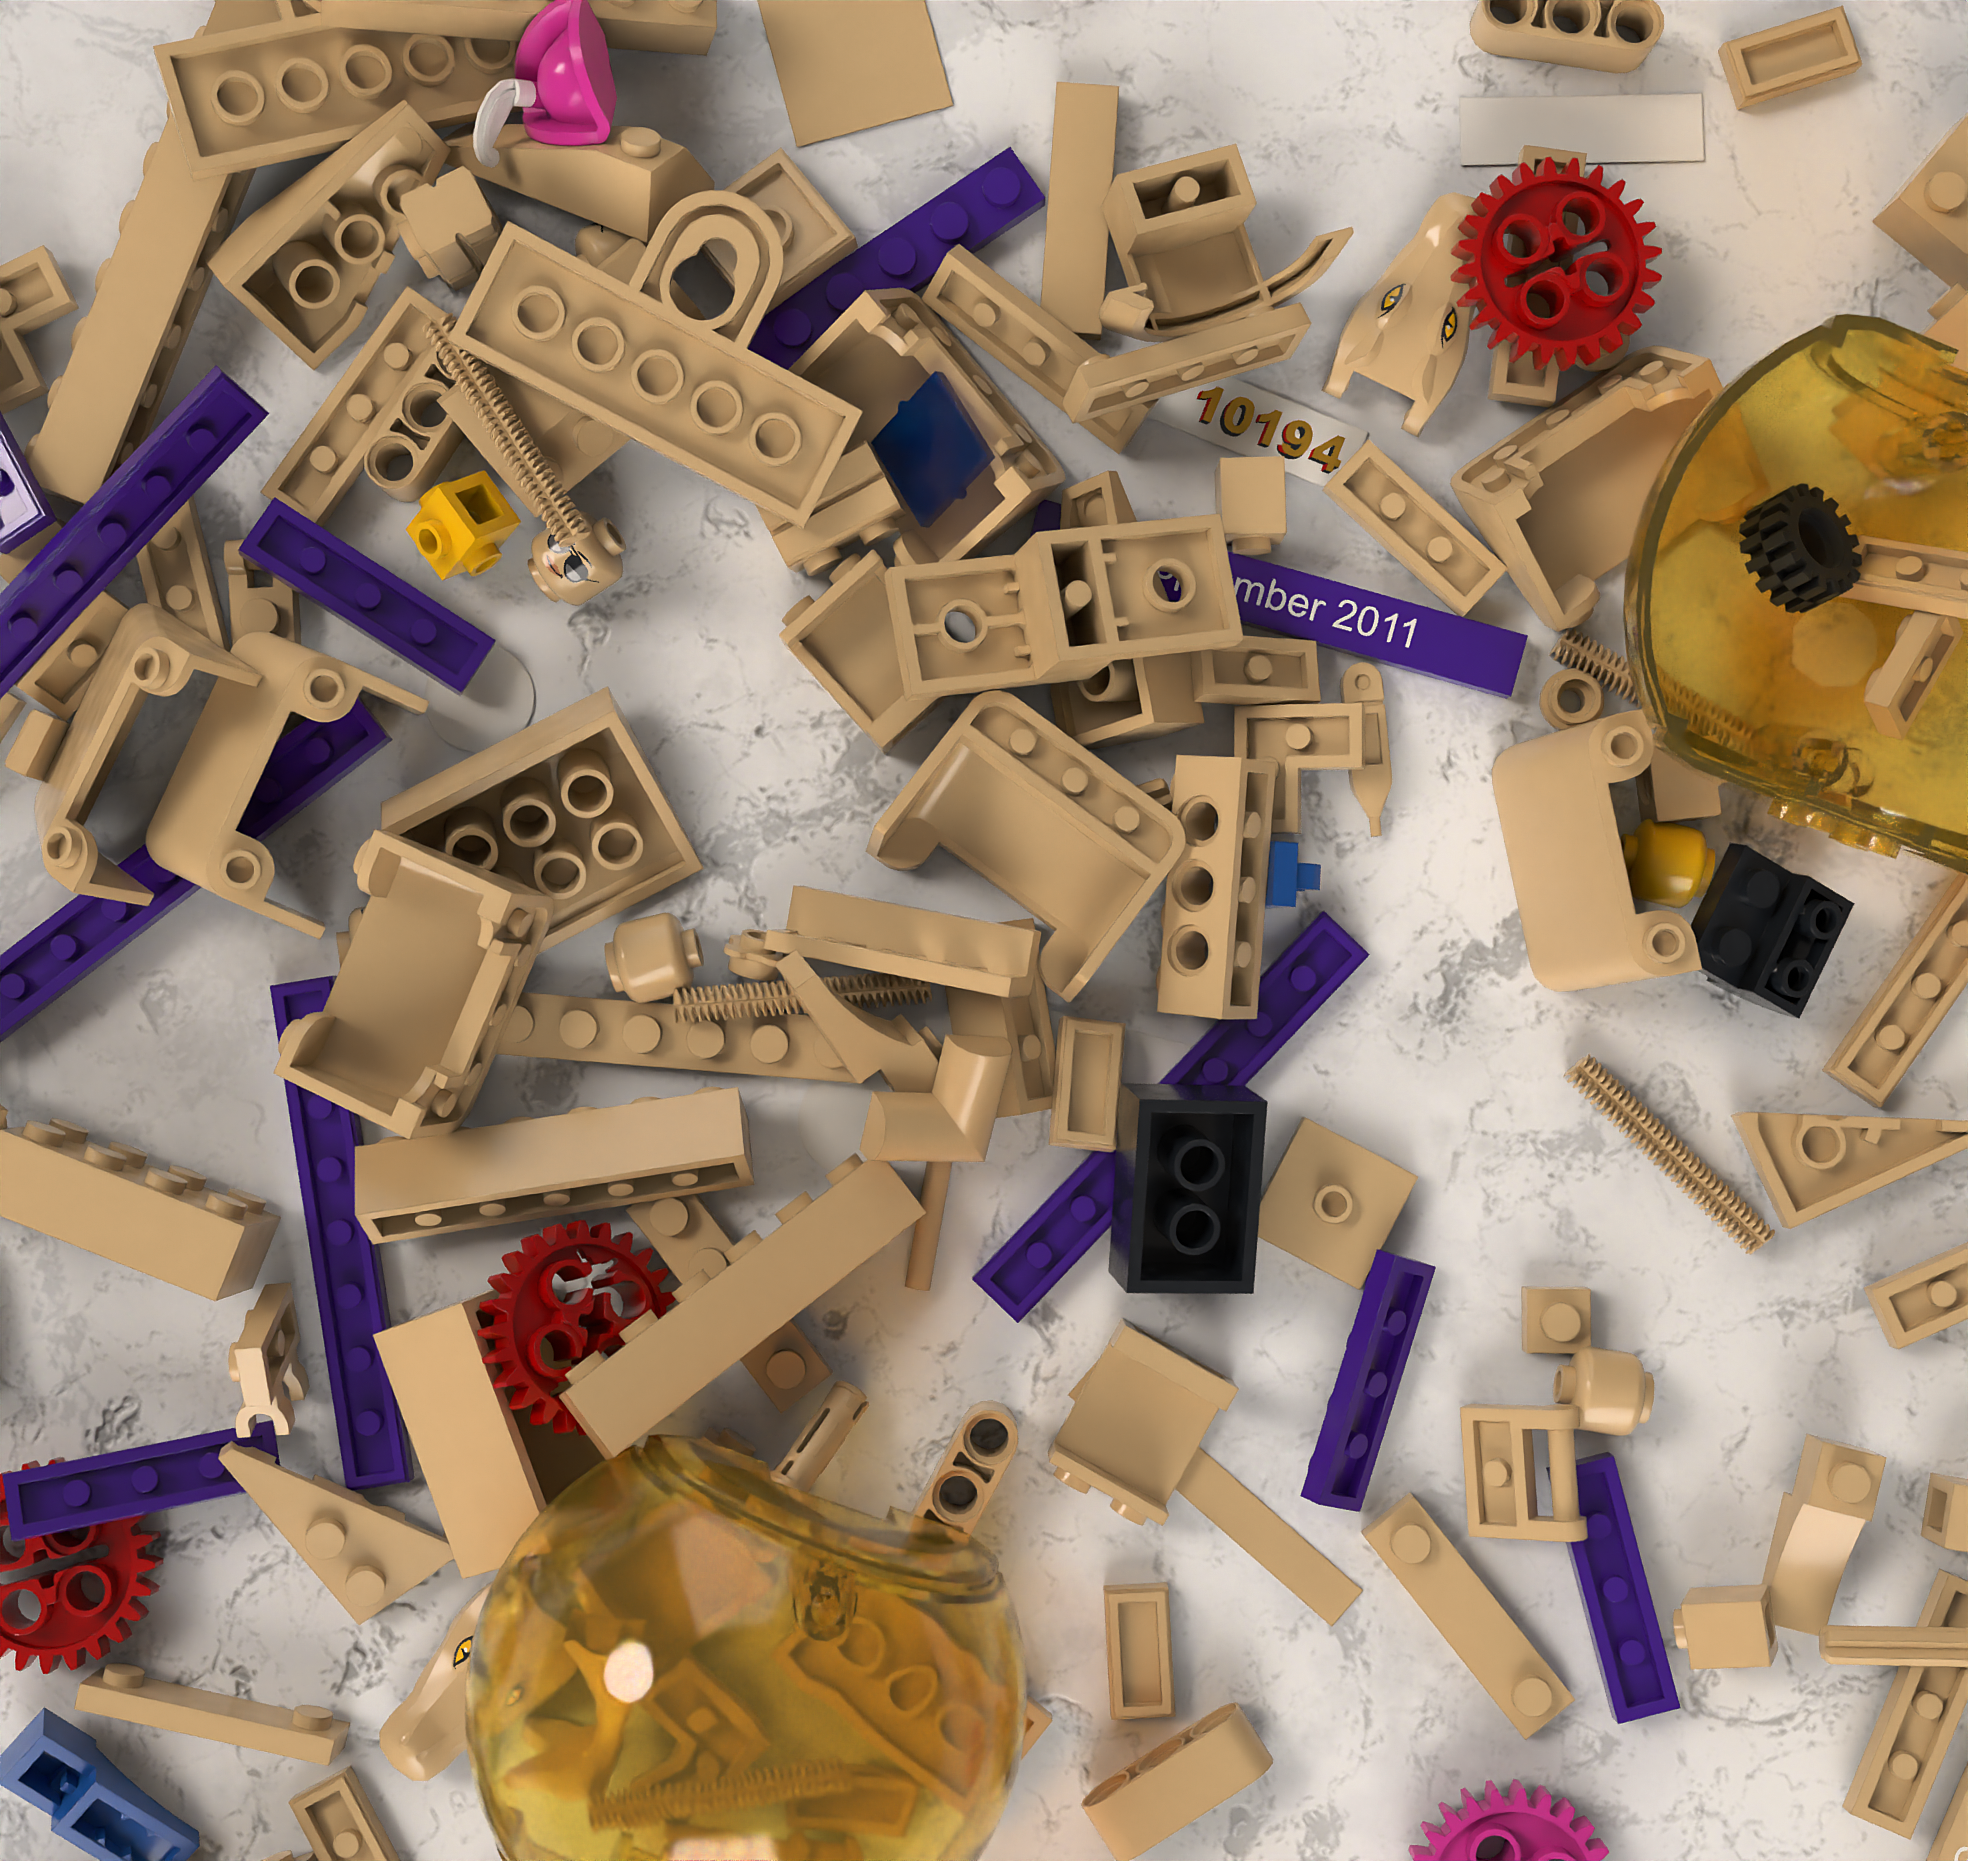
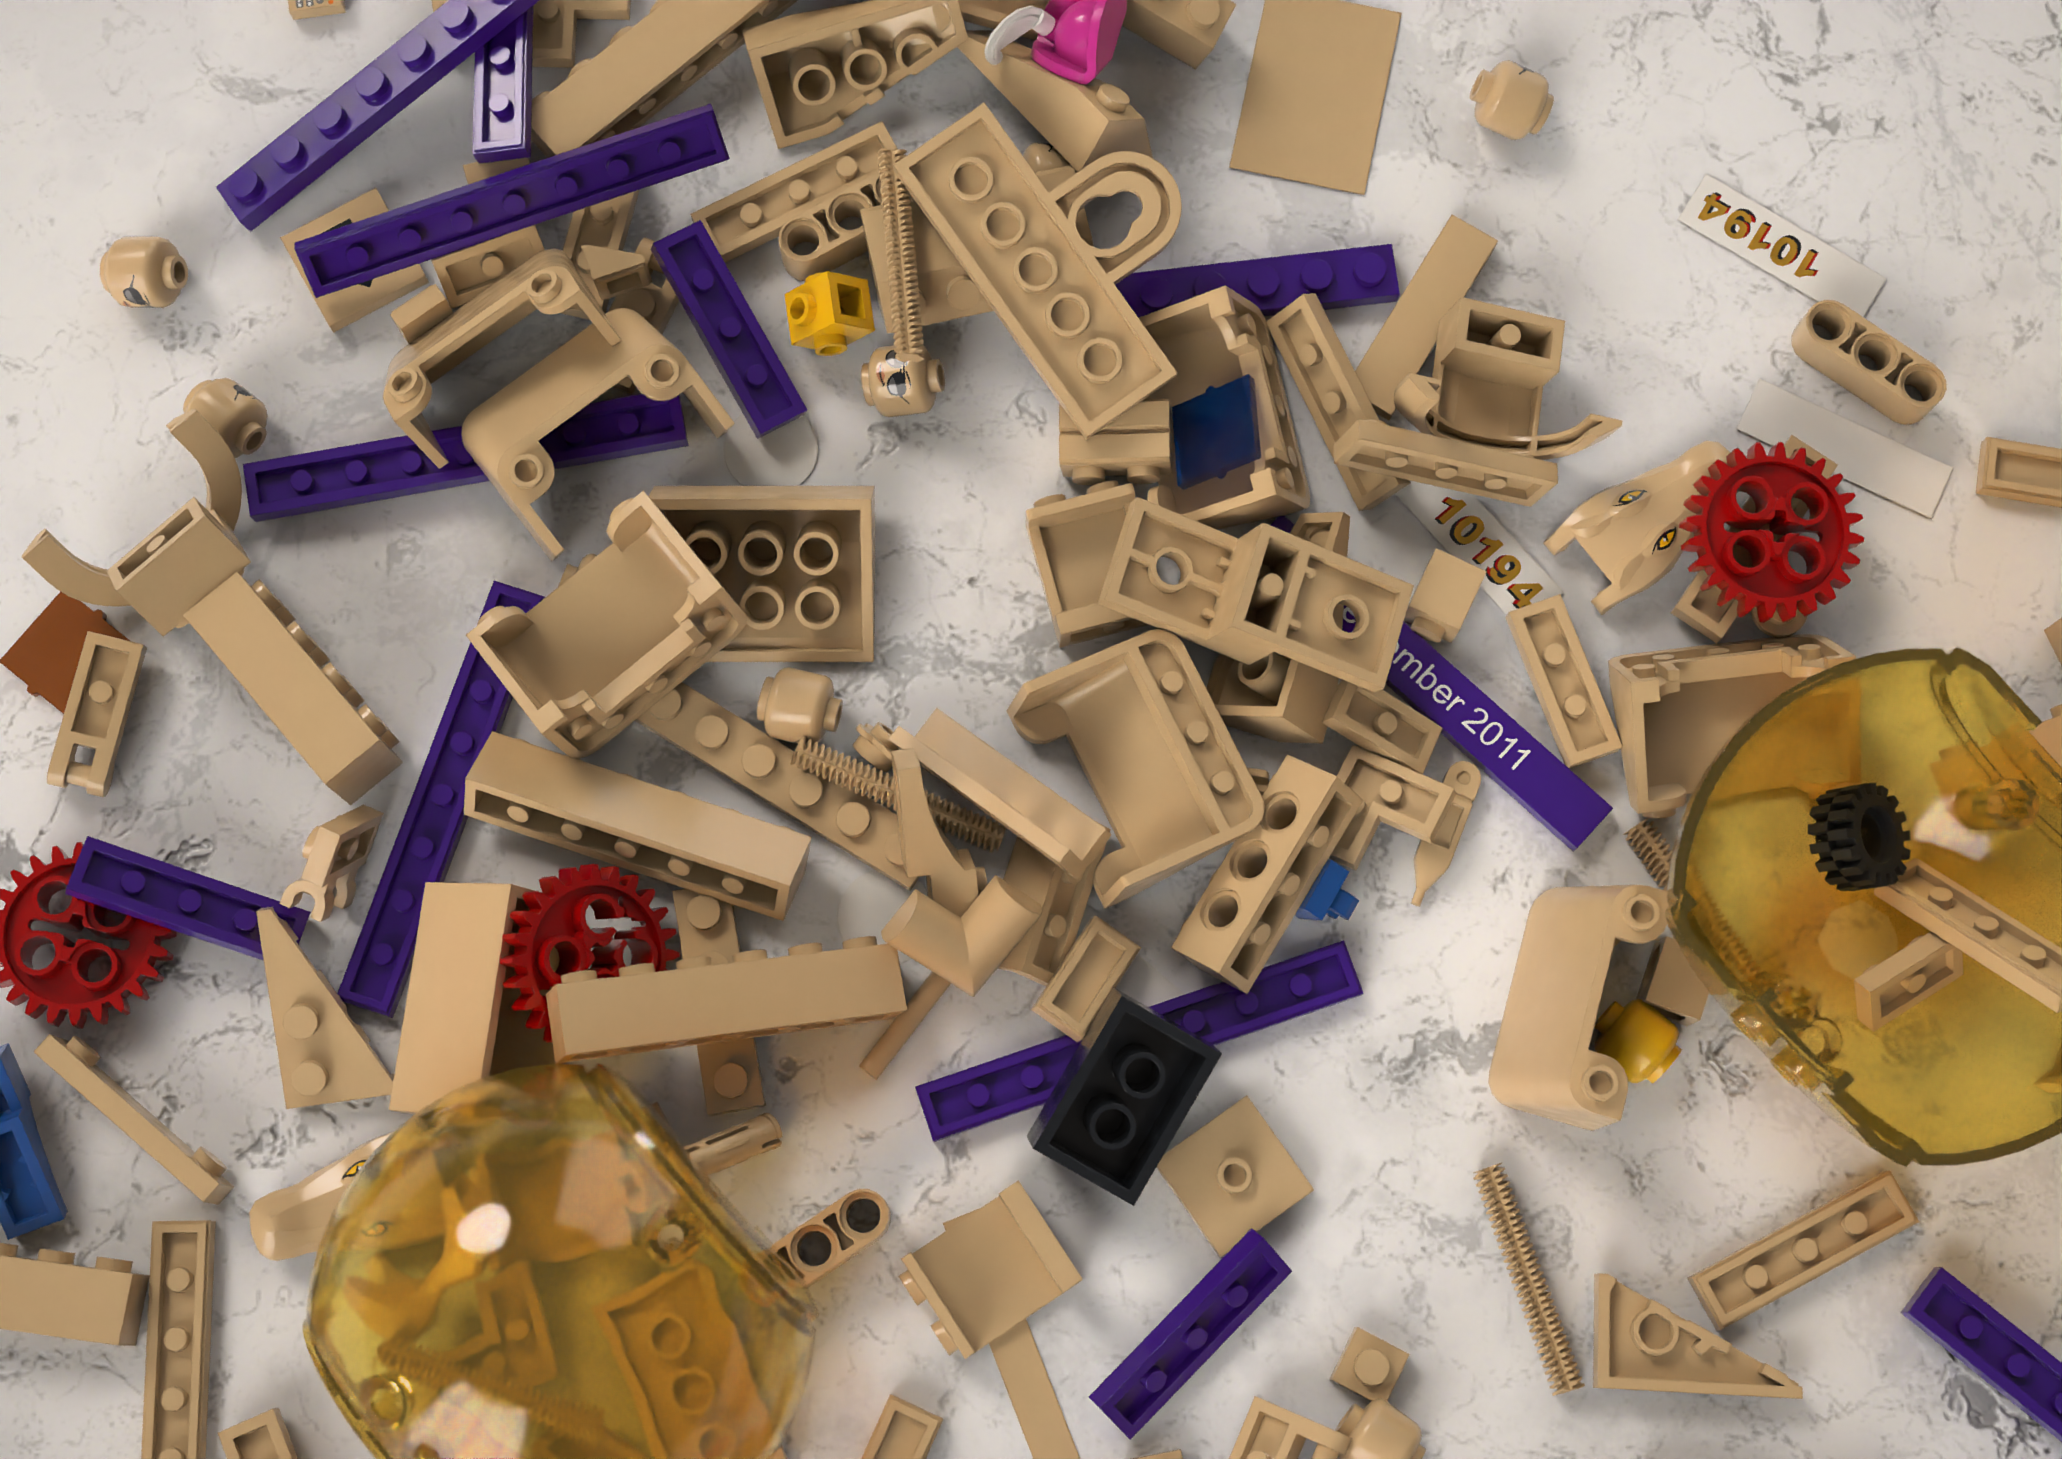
camera: 25 degrees right, 10 degrees down
tan brick [397,166,503,291] -> none
tan plate [699,148,858,315] -> none
tan plate [1539,669,1604,731] -> none
black brick [1691,842,1855,1019] -> none
none -> tan slope [581,245,653,300]

